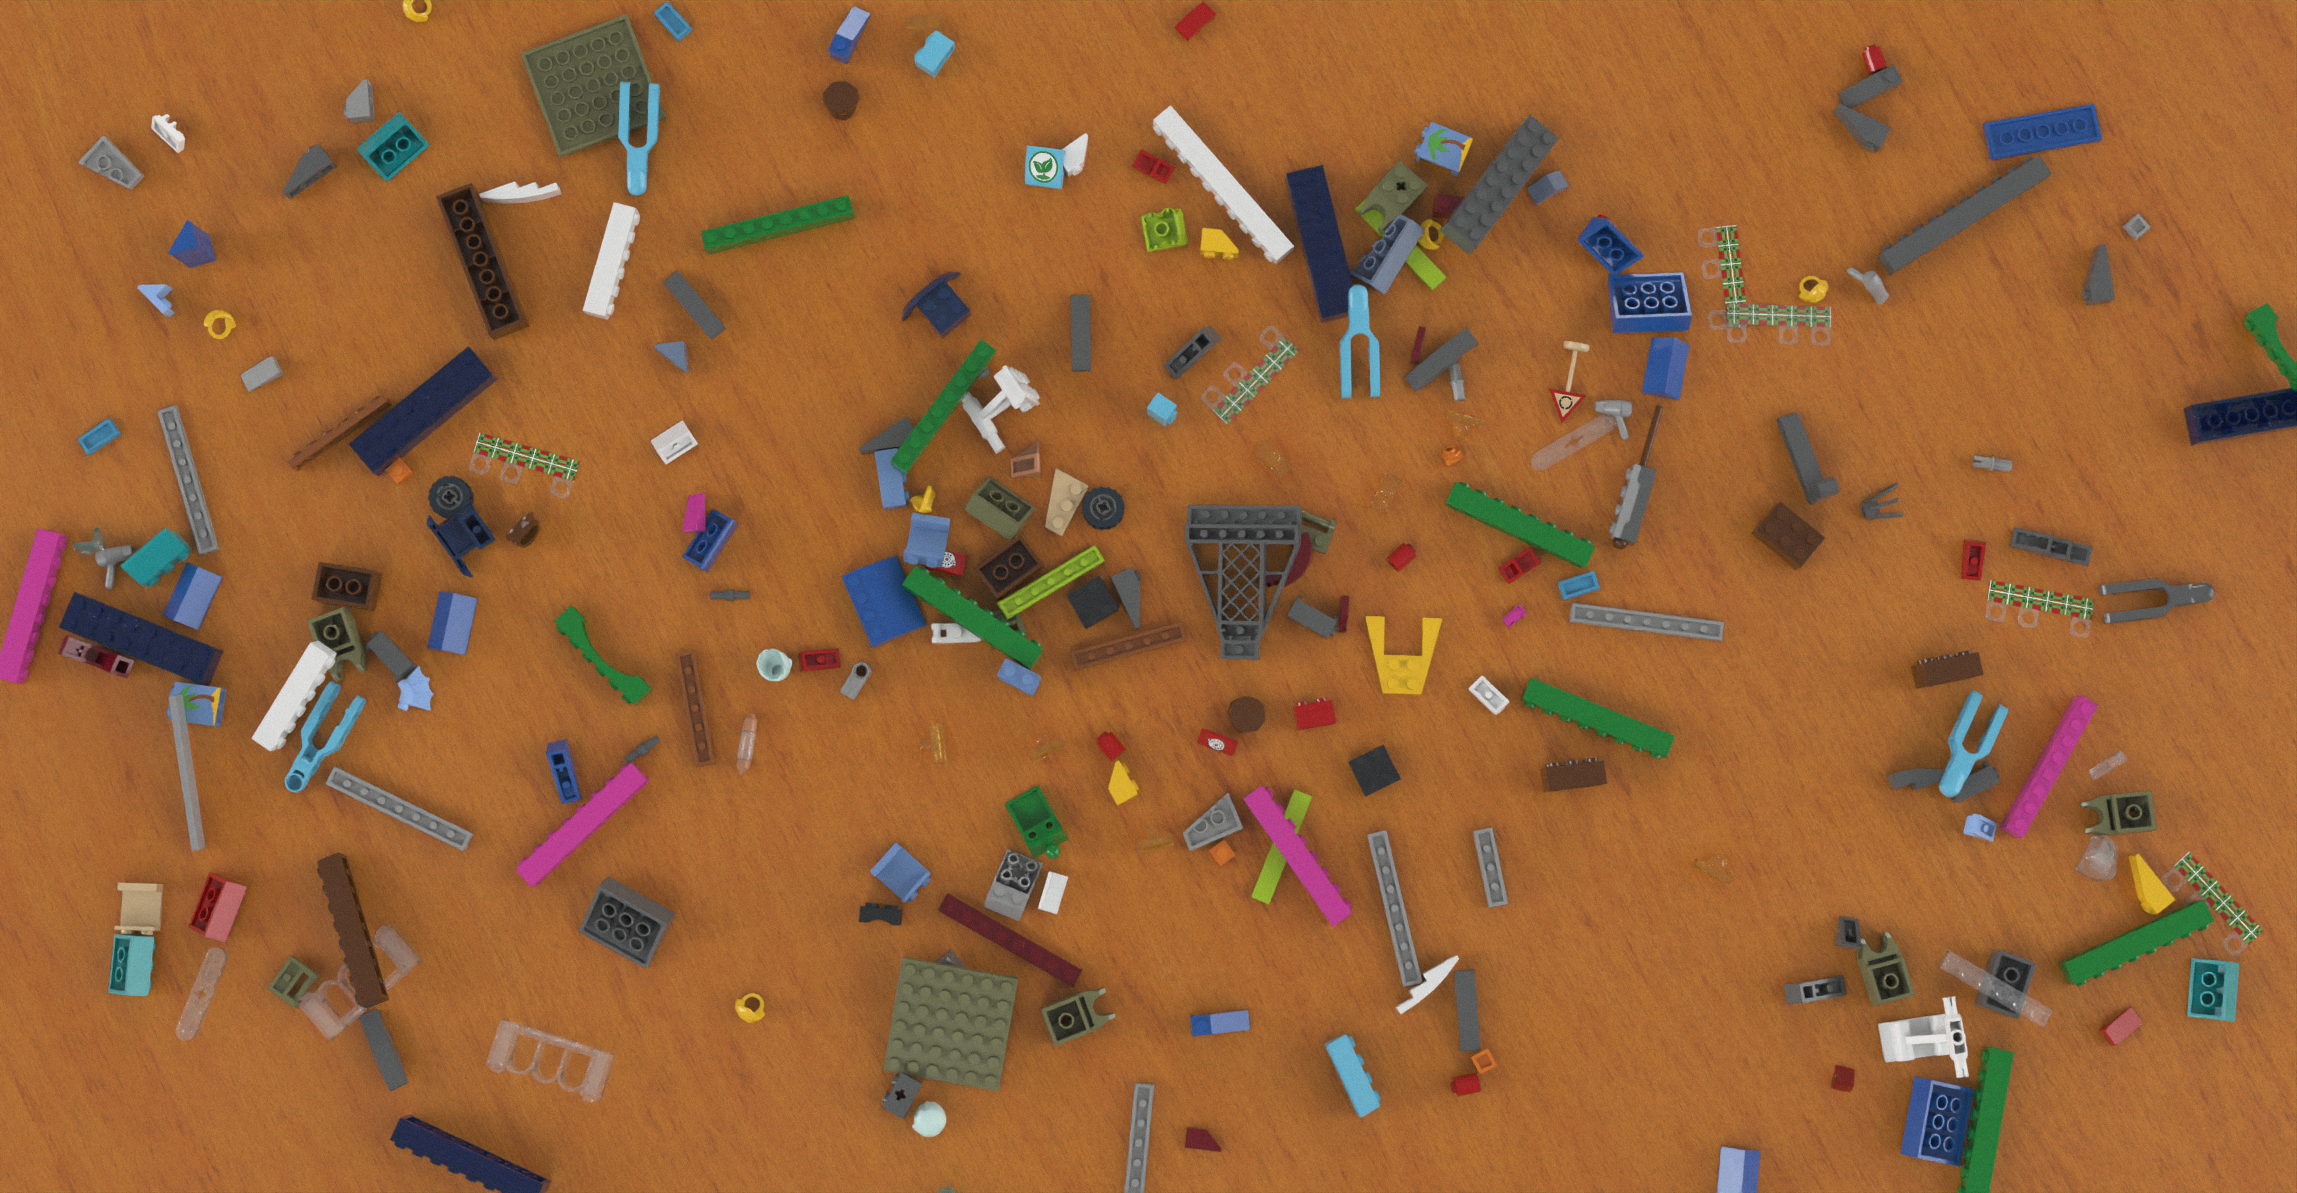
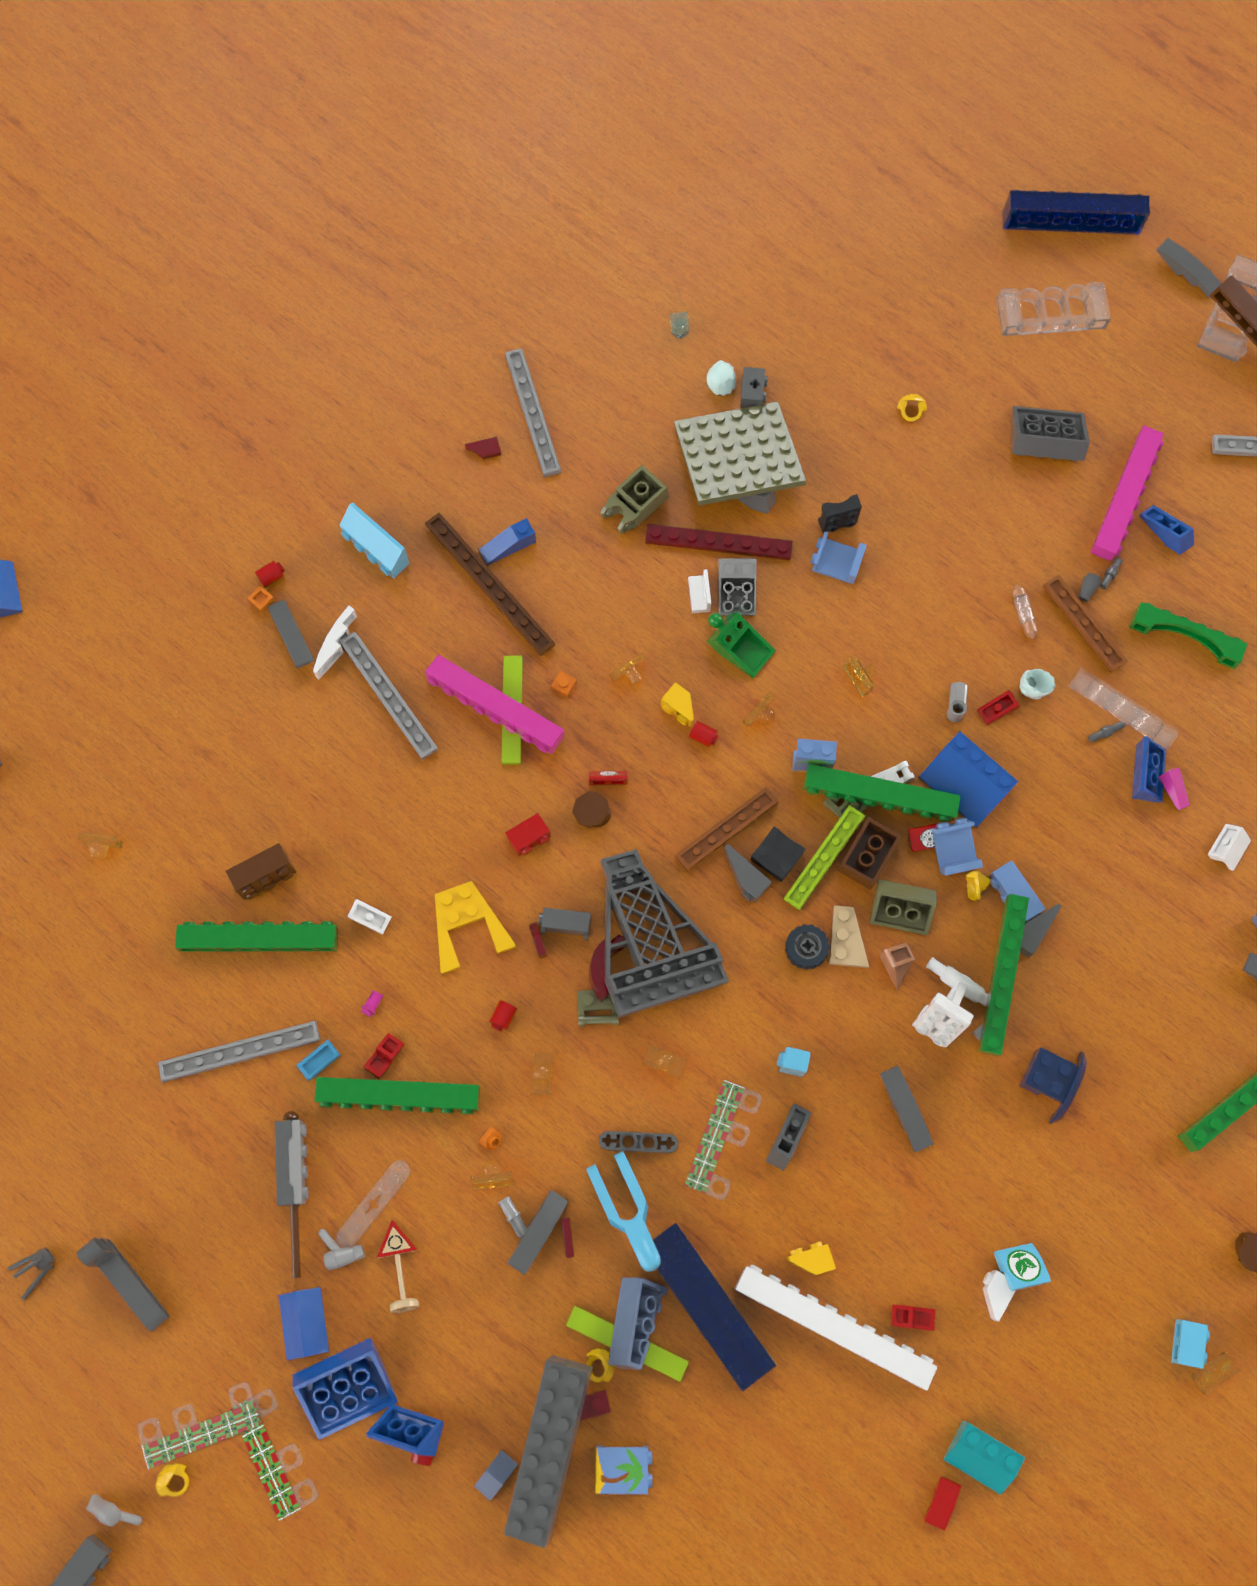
camera: 160 degrees right, 10 degrees down
lime slope [1141,208,1189,252] -> none
light grey wing [1182,793,1243,851] -> none
black brick [1348,745,1401,797] -> none
olive brick [1358,160,1428,233] -> none
light grey plate [1473,828,1508,908] -> none
reddish brown brick [1751,501,1825,570] -> none
none -> reddish brown plate [425,513,555,656]
none -> dark grey beam [599,1131,678,1153]
none -> teal slope [943,1421,1025,1495]
none -> clear fence [1068,667,1179,750]
none -> dark grey cone [1078,573,1101,602]

